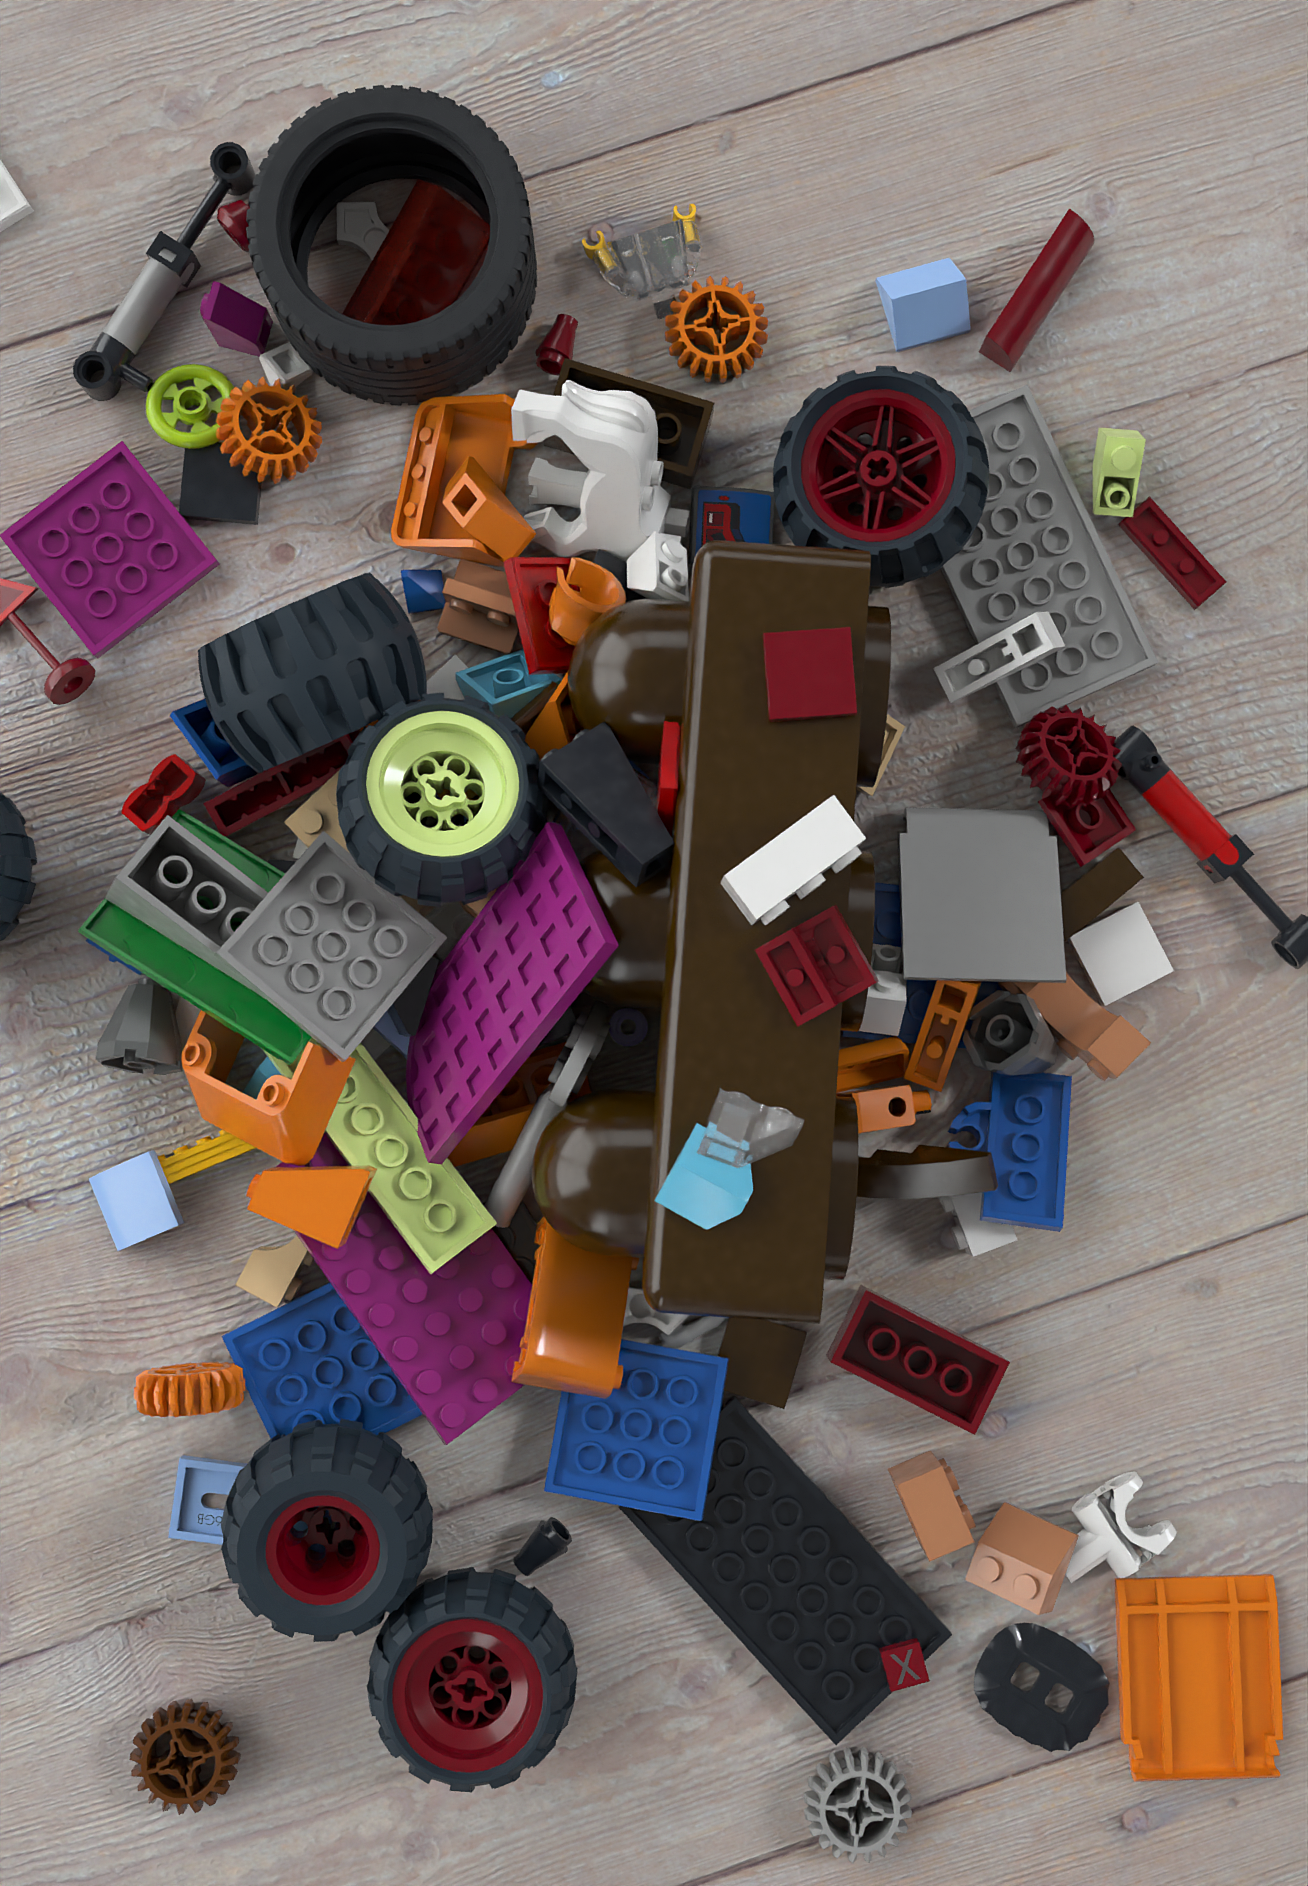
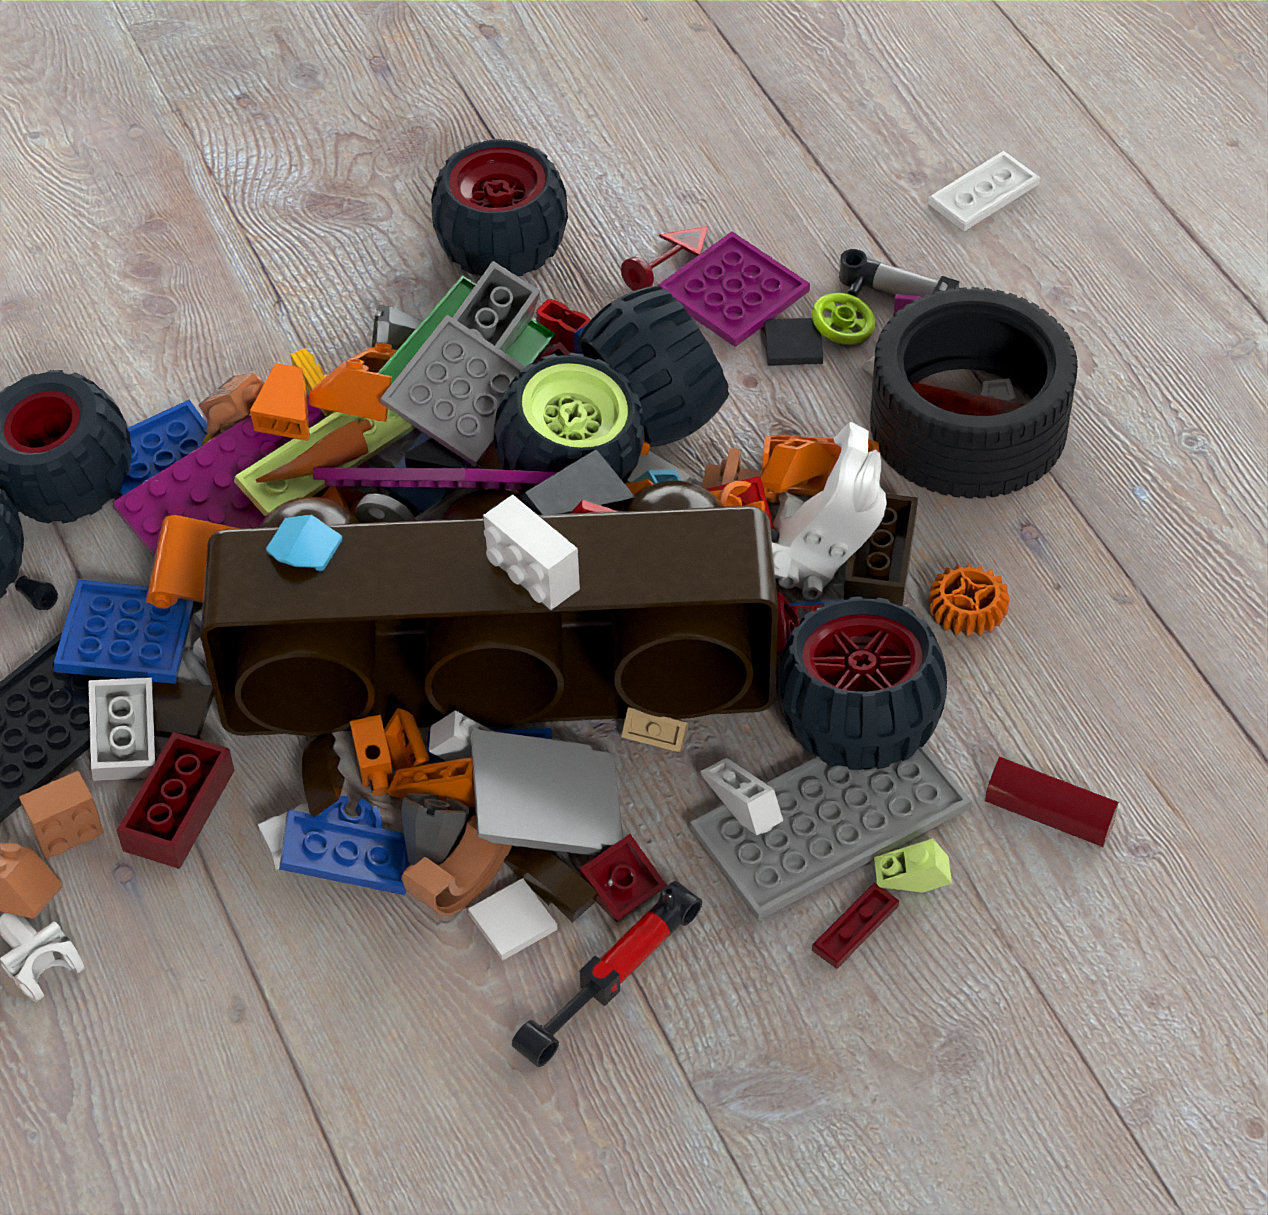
camera: 90 degrees right, 35 degrees down
light blue slope [89,1150,184,1251] -> none
orange gear [134,1361,246,1417] -> none
orange gear [216,376,322,484] -> none
blue slope [401,570,446,614] -> none
dark red cone [535,314,578,376] -> none
clear torso [582,204,702,319] -> none
clear slope [697,1089,804,1168] -> none
dark red slope [755,905,879,1027] -> none
dark red tile [762,627,857,722] -> none
light blue slope [875,258,971,352] -> none
dark red gear [1015,705,1122,808] -> none
none -> white brick [89,678,155,781]
none -> nougat torso [198,373,264,445]
none -> dark orange piece [256,419,372,483]

